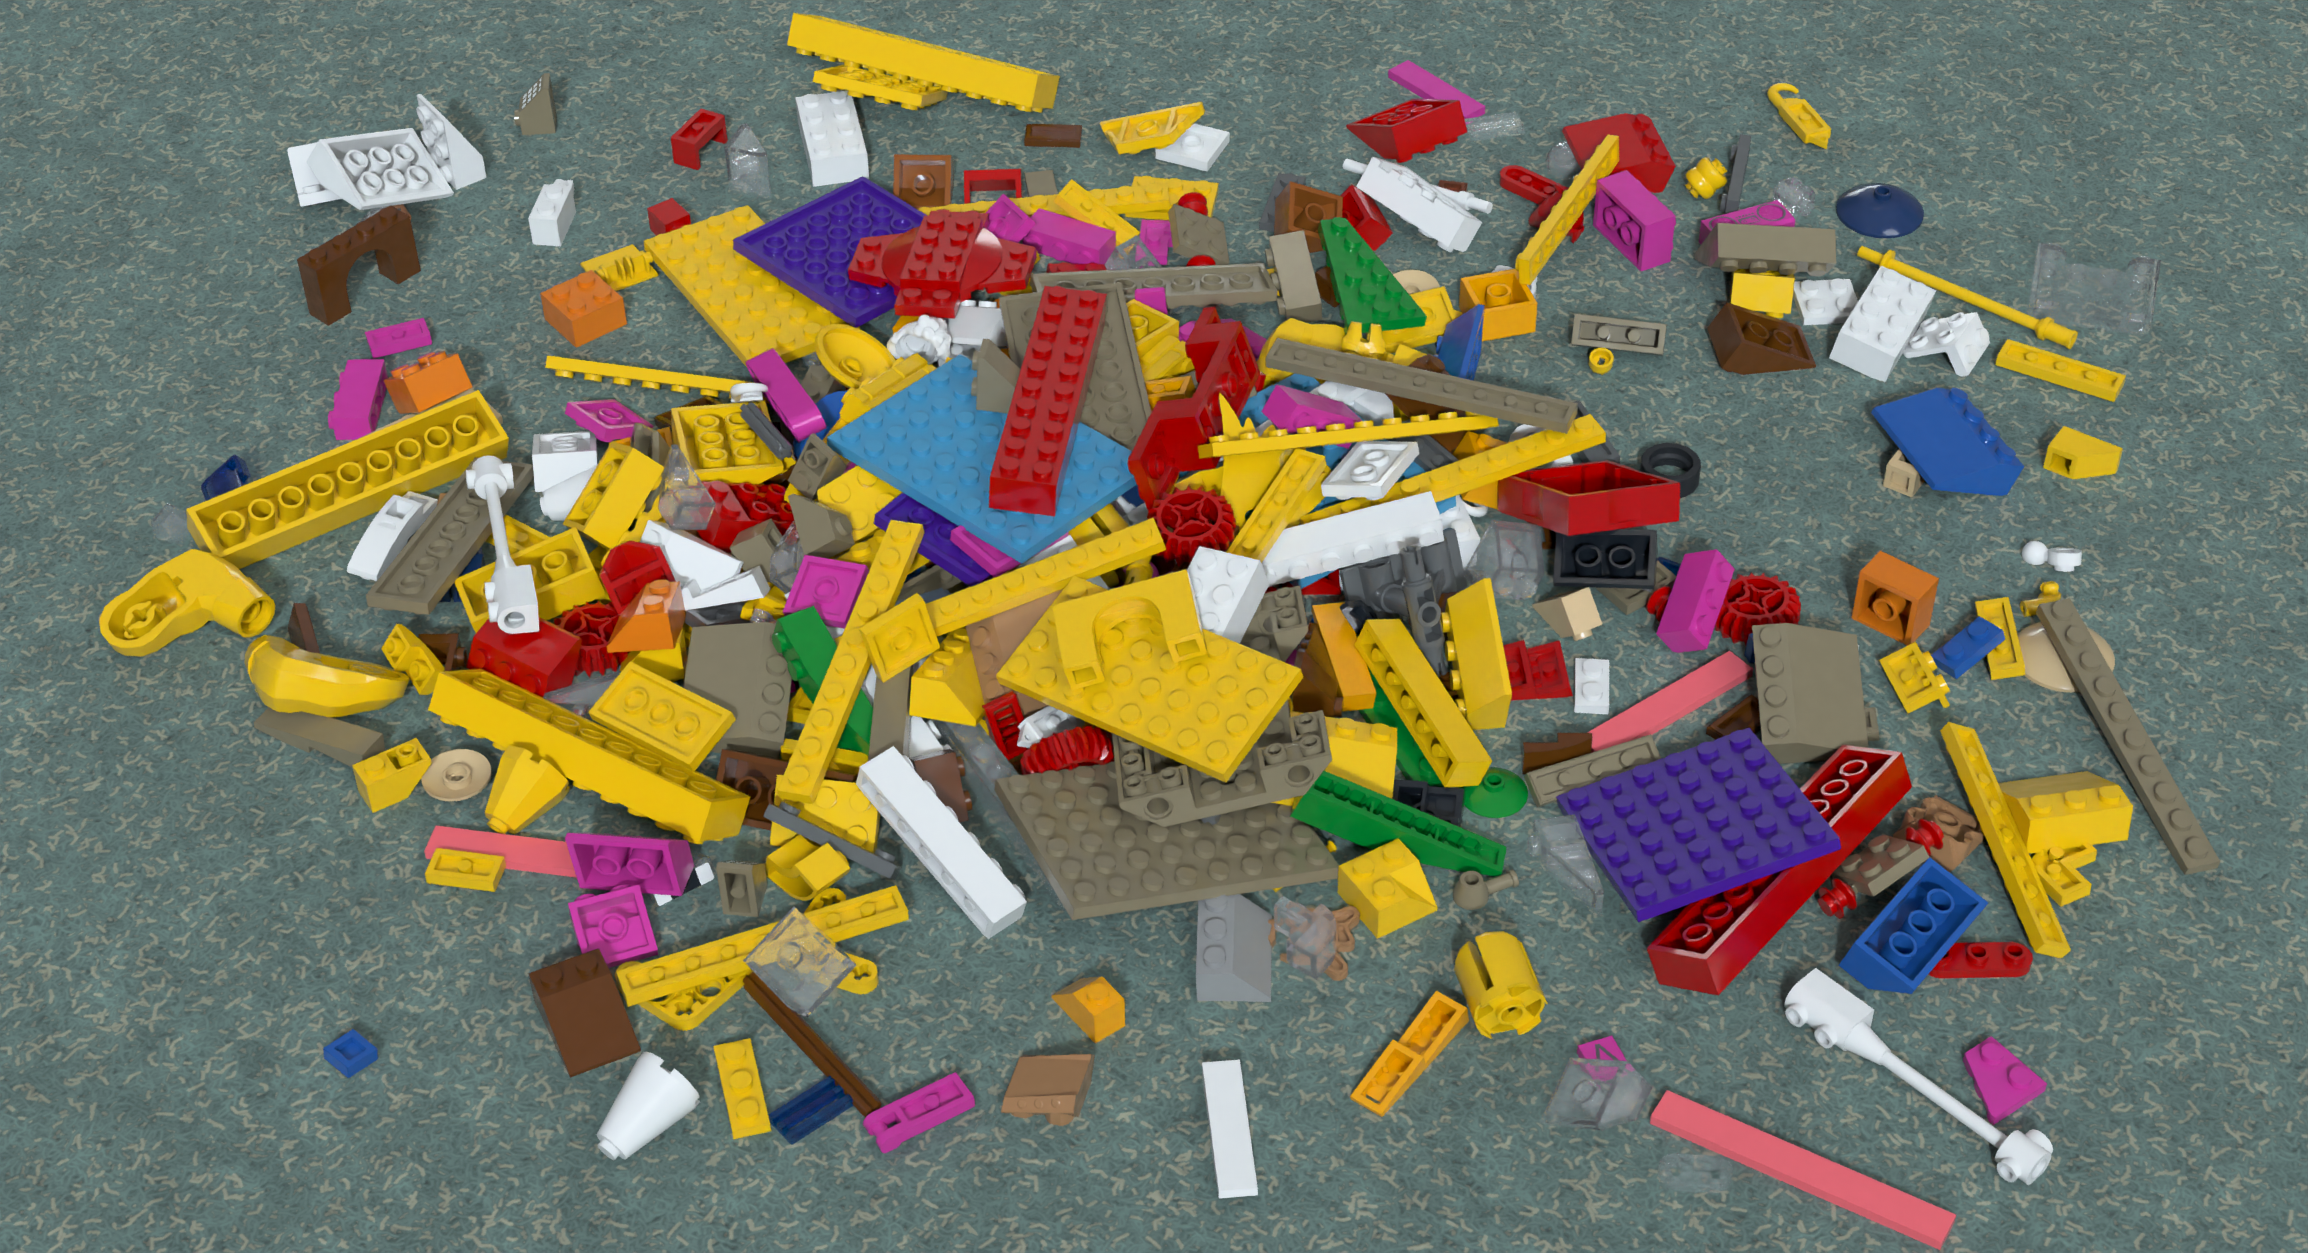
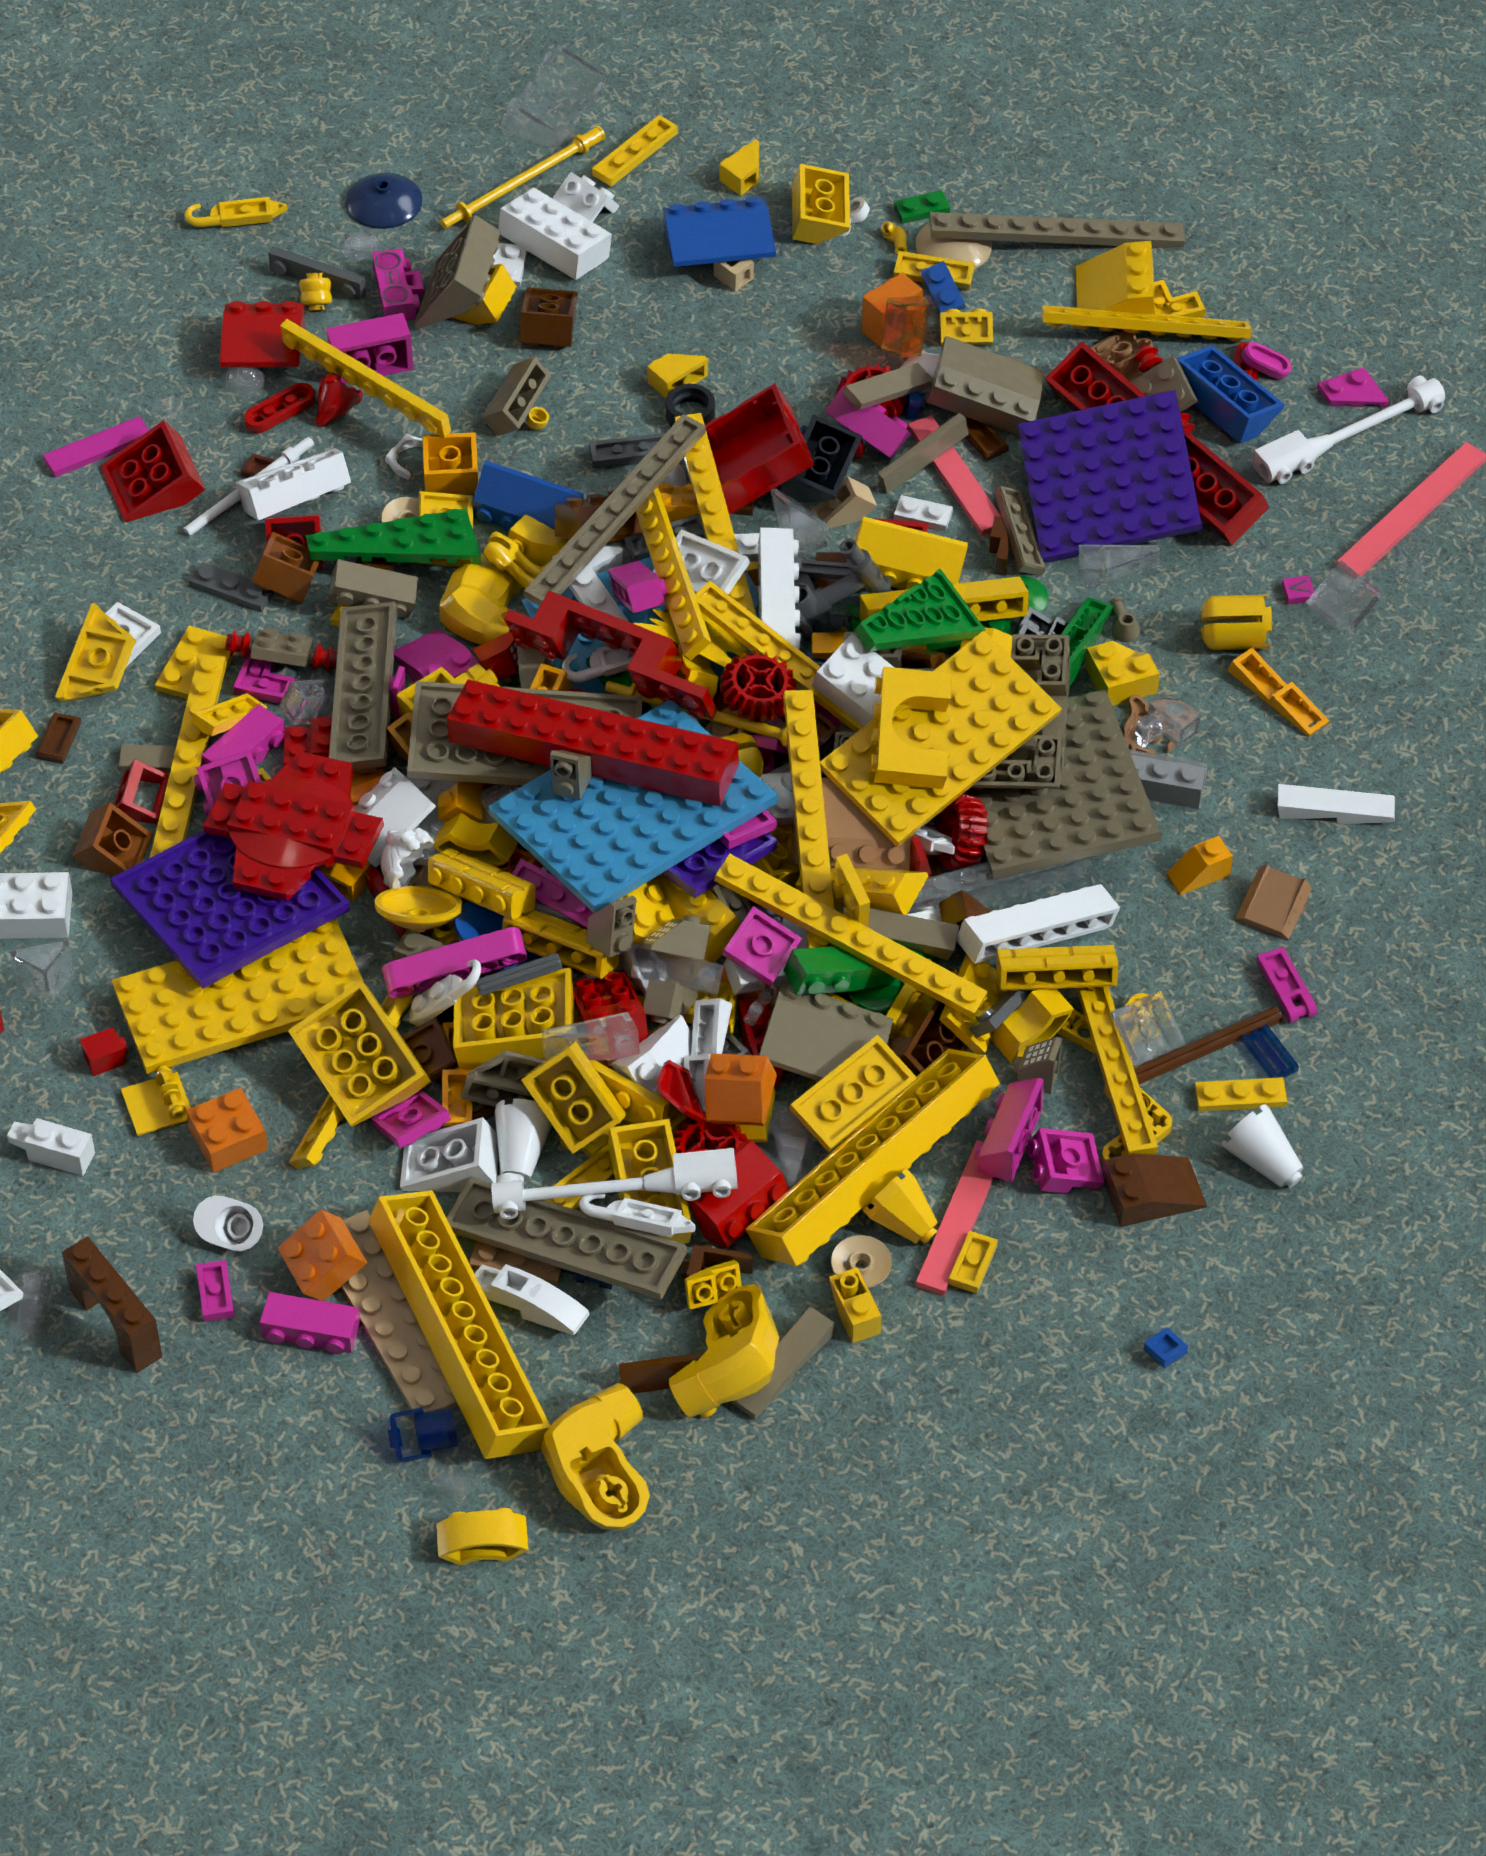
camera: 80 degrees left, 10 degrees up
none -> white piece [193,1195,263,1251]
none -> yellow slope [288,980,431,1127]
none -> yellow brick [436,1508,529,1565]
none -> white plate [579,1193,695,1238]
none -> yellow slope [647,354,708,398]
none -> yellow slope [792,164,850,244]
none -> dark tan tile [842,362,933,410]
none -> green wing [854,569,985,652]
none -> dark tan tile [878,413,968,494]
none -> clear orange slope [881,295,931,357]
none -> green plate [894,190,951,224]
none -> yellow brick [996,945,1119,991]
none -> dark pink tile [1241,342,1291,380]

